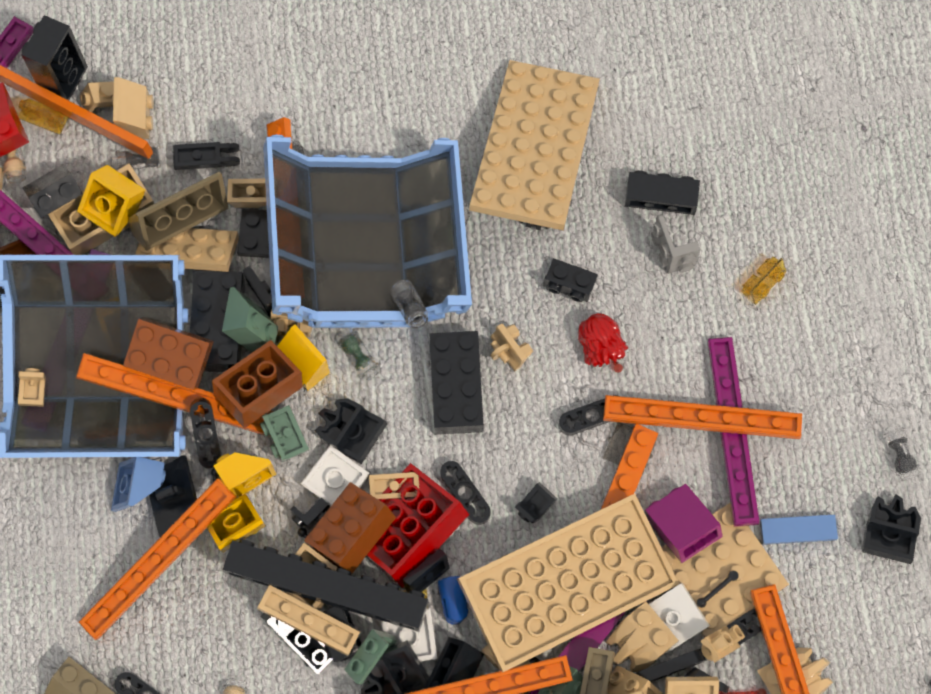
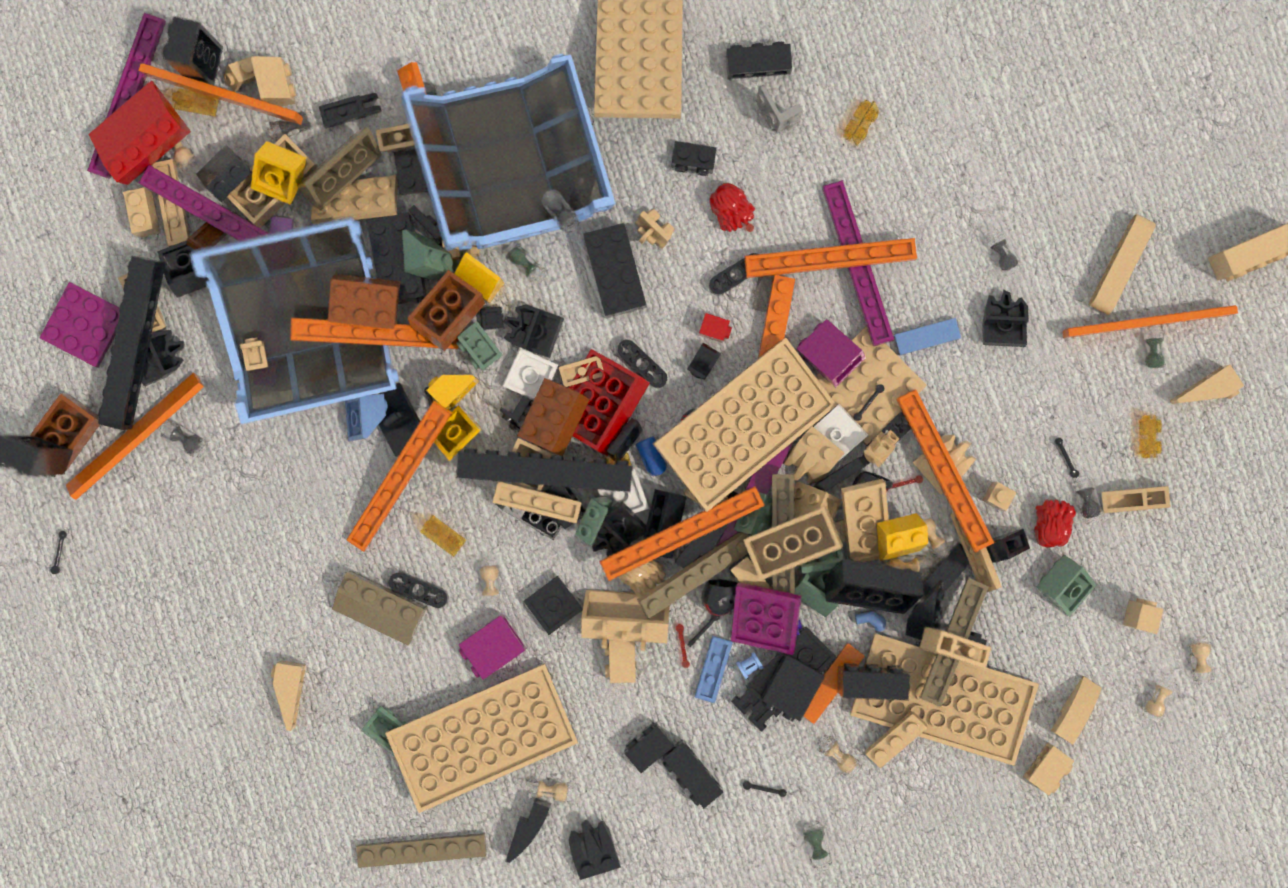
camera: 15 degrees left, 15 degrees up
black beam [190,398,221,469] -> none
none -> clear yellow hinge [420,515,466,557]
none -> black tile [480,307,504,330]
none -> red brick [699,313,732,343]

